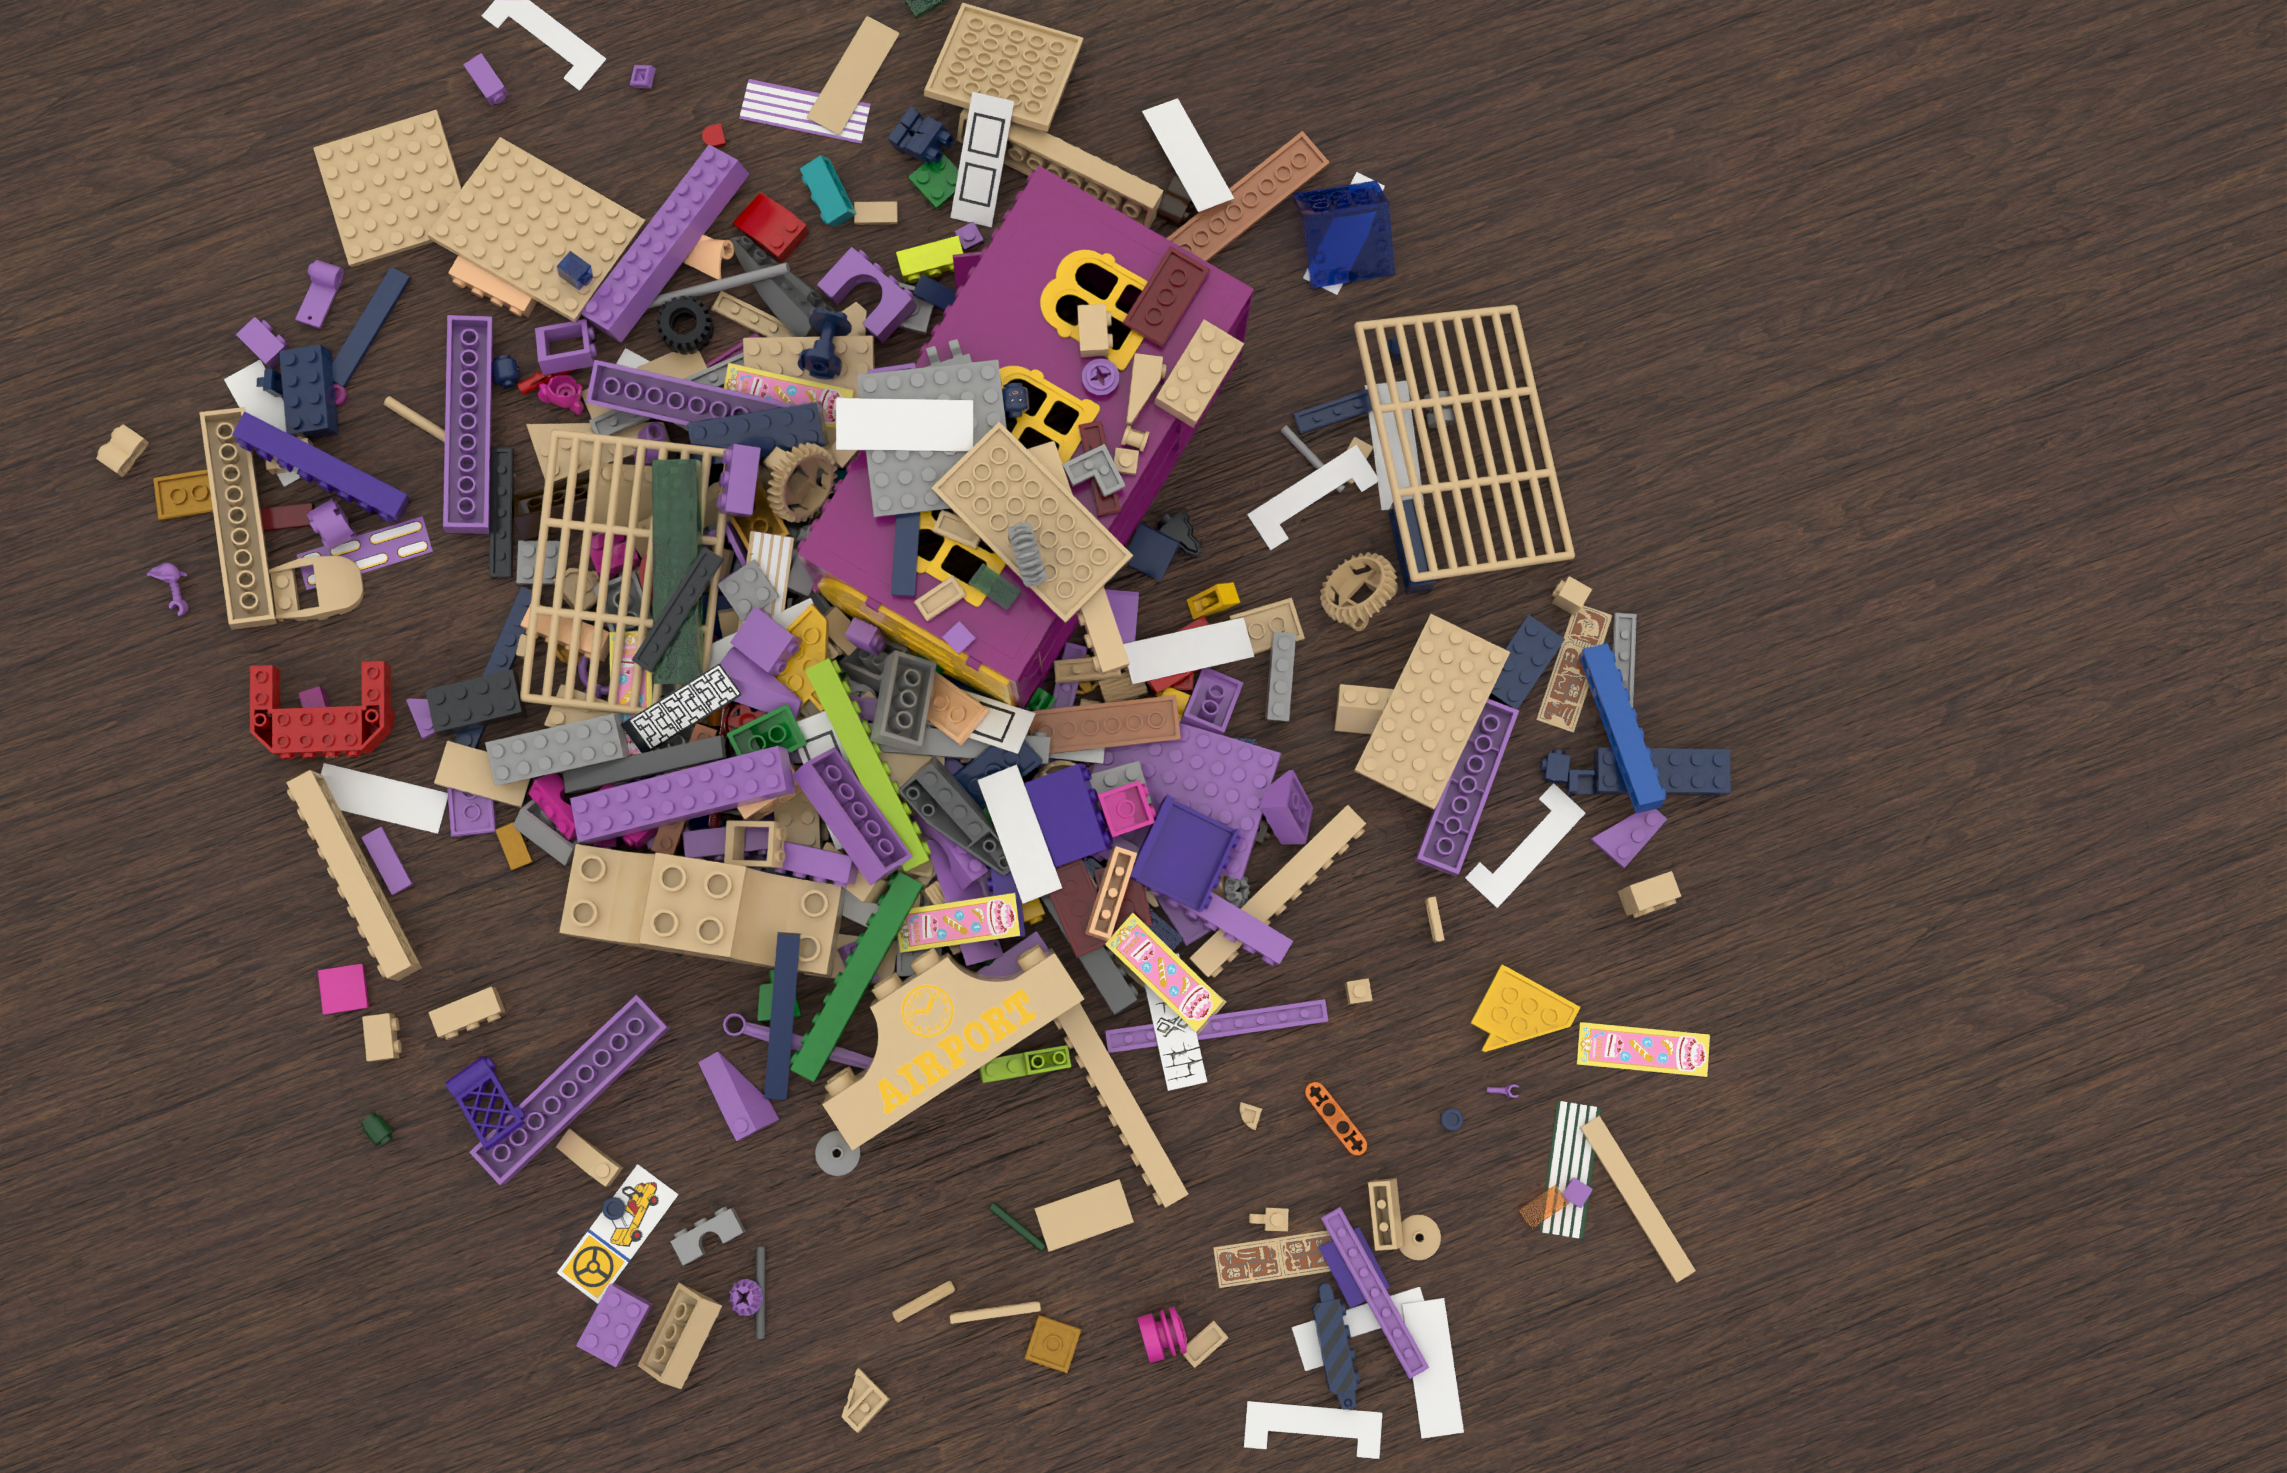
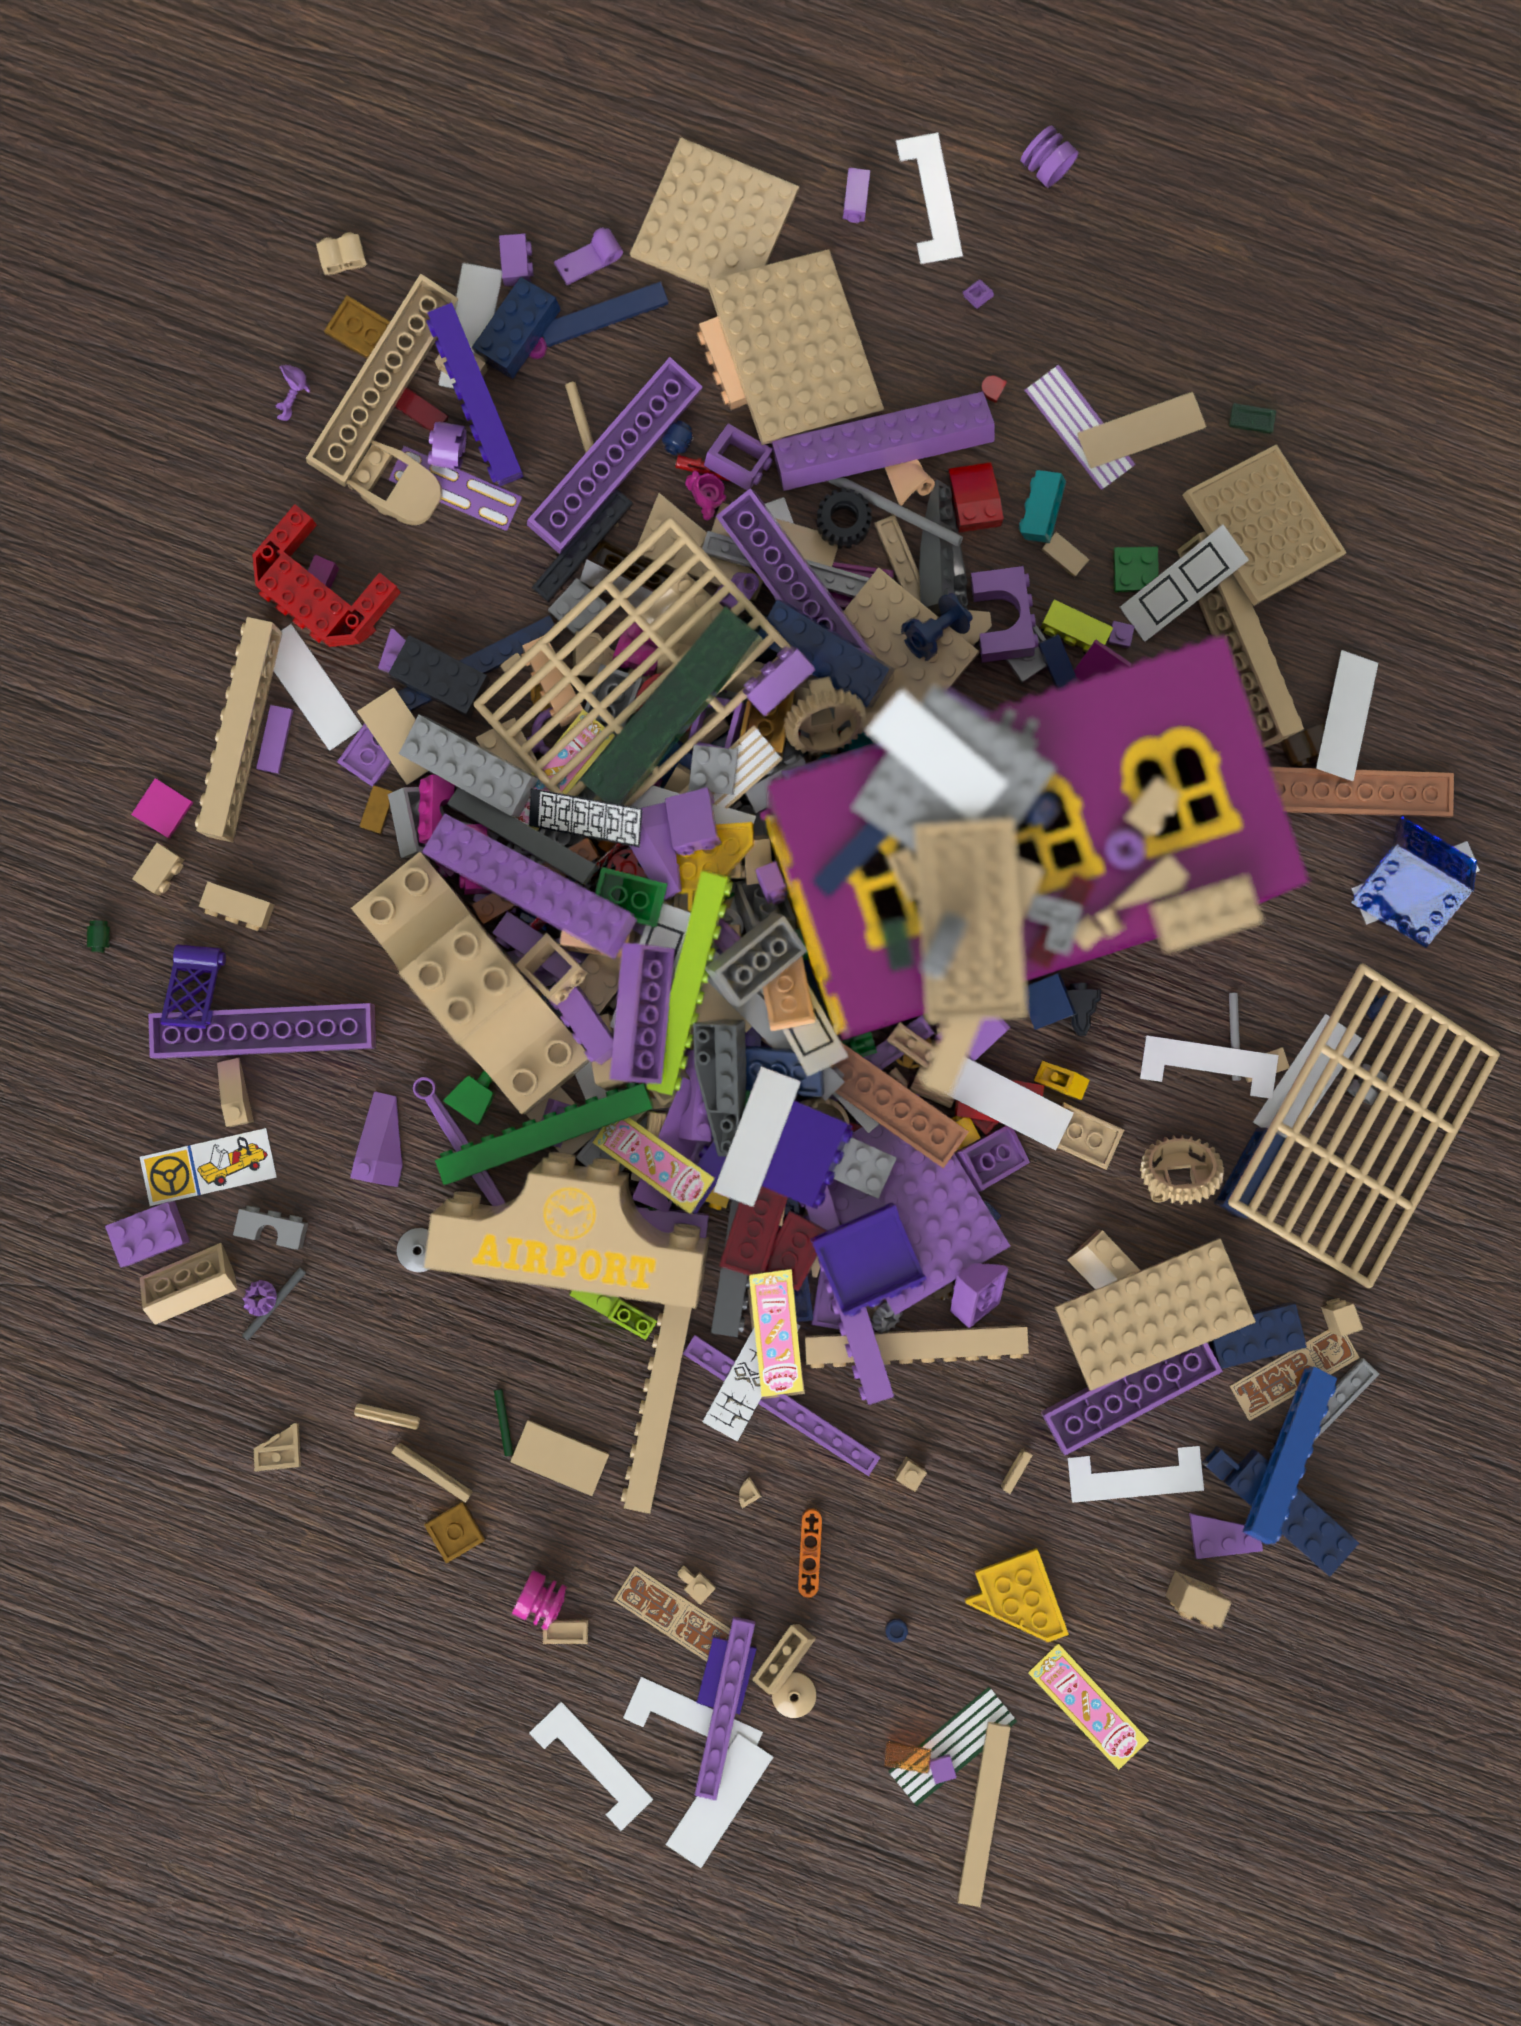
camera: 45 degrees right, 5 degrees up
dark blue tile [256,368,283,397] -> none
clear blue brick [557,251,593,290] -> none
dark blue tile [602,1197,626,1220] -> none
black tile [632,547,724,673] -> none
sticker [724,363,854,428] -> none
dark blue tile [764,932,801,1100] -> none
dark blue hips [888,106,955,165] -> none
tan tile [914,576,967,622] -> none
medium lavender tile [942,621,976,655] -> none
light nougat brick [1085,846,1137,941] -> none
dark pink plate [1097,780,1156,838] -> none
dark red tile [1122,246,1210,348] -> none
light grey brick [1265,632,1296,722] -> none
dark blue tile [1293,389,1381,435] -> none
dark blue hinge [1312,1282,1360,1410] -> none
medium lavender hand [1487,1084,1519,1098] -> none
dark blue brick [1540,750,1571,784] -> none

